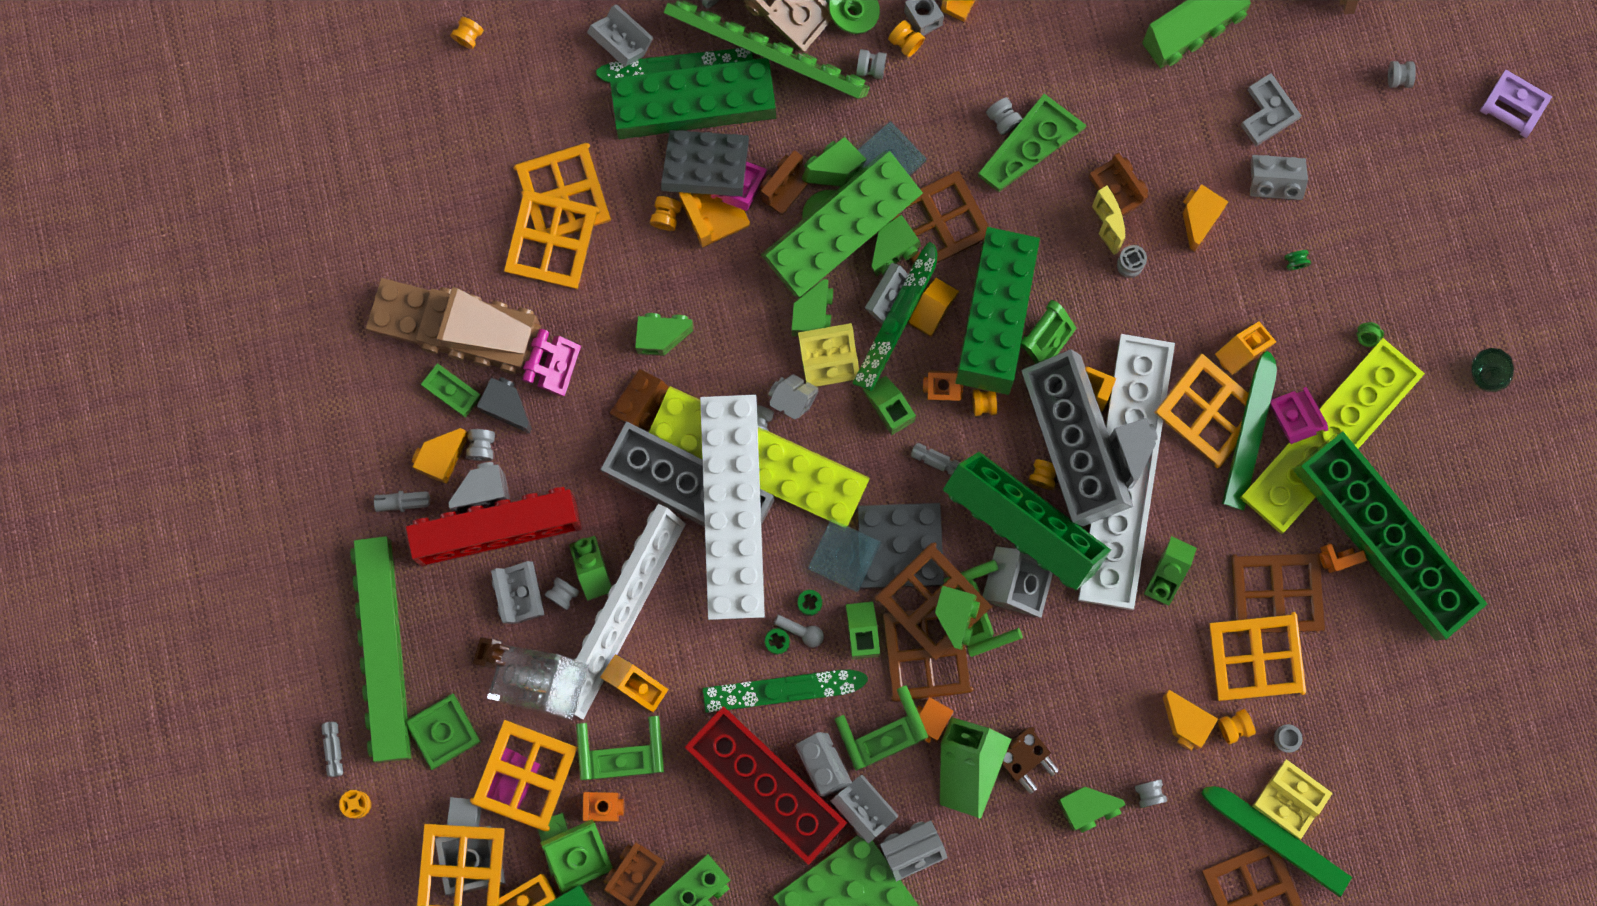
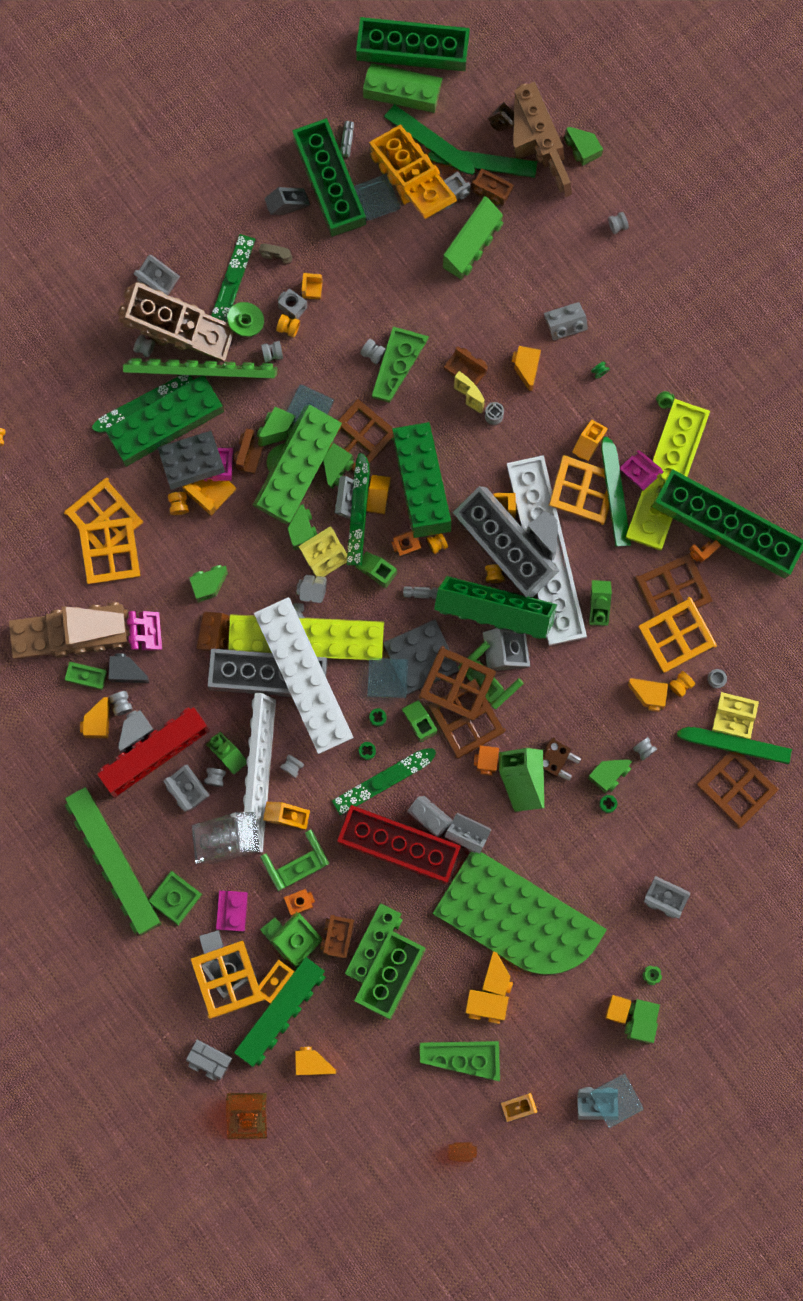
camera: 25 degrees left, 0 degrees up
light grey axle [322,722,343,777] -> none
light orange wheel [339,790,371,819] -> none
light grey axle [374,491,430,512] -> none
light orange window [470,720,578,832] -> none
reddish brown plate [473,637,510,669] -> none
light grey bracket [587,5,653,67] -> none
light grey bar [773,615,824,648] -> none
bright green plate [834,685,929,771] -> none
light grey brick [880,820,948,882] -> none
bright green slope [935,586,980,650] -> none
bright green plate [1020,300,1077,364] -> none
light grey plate [1241,73,1302,146] -> none
clear green hair [1471,348,1514,393] -> none
lavender plate [1480,70,1552,138] -> none
none -> light grey wheel [280,754,304,778]
none -> green bush [599,795,618,813]

